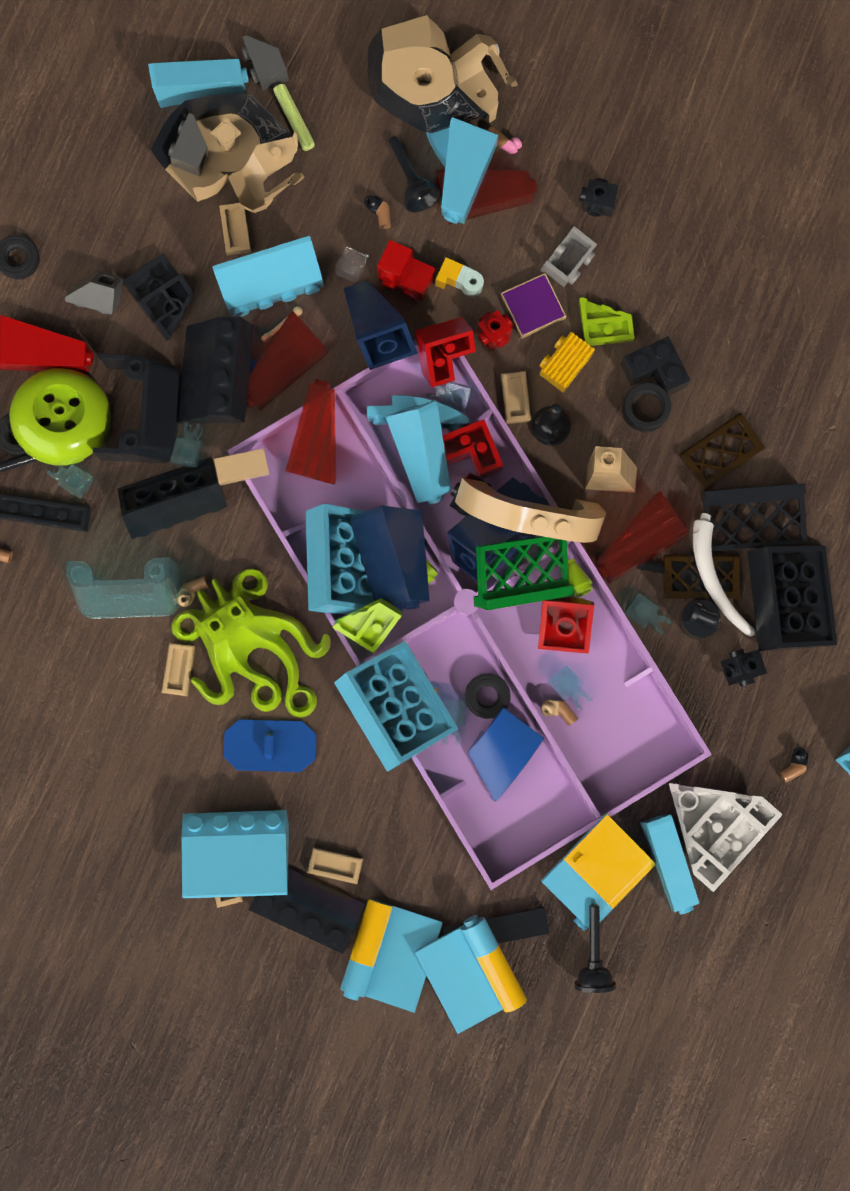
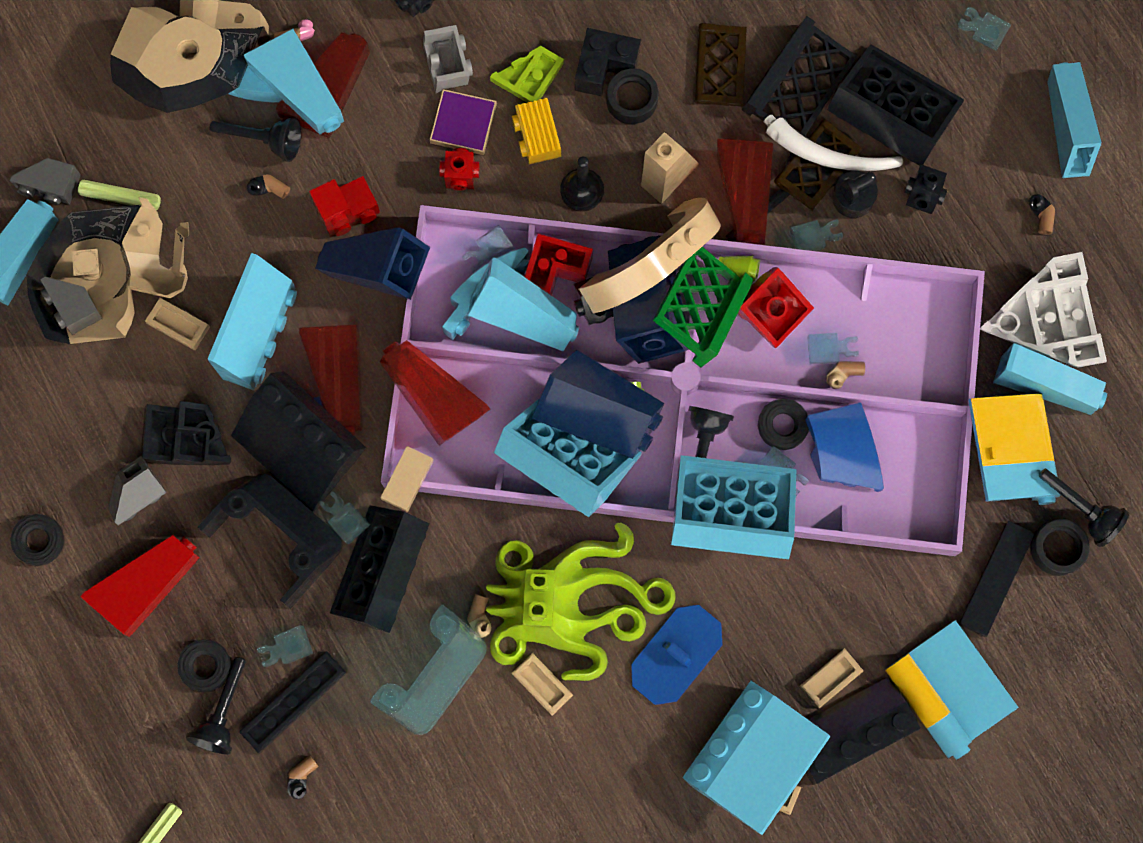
camera: 55 degrees left, 5 degrees down
lime brick [10,368,112,466] -> none
tan hinge [261,306,303,343] -> none
lime wing [332,598,403,653] -> none
clear slope [335,247,369,283] -> none
medium azure door [414,915,527,1034] -> none
red brick [415,316,476,388] -> none
leg [435,258,484,297] -> none
tan tile [501,371,531,424] -> none
none -> black piece [688,406,734,458]
none -> black tyre [1031,519,1090,576]

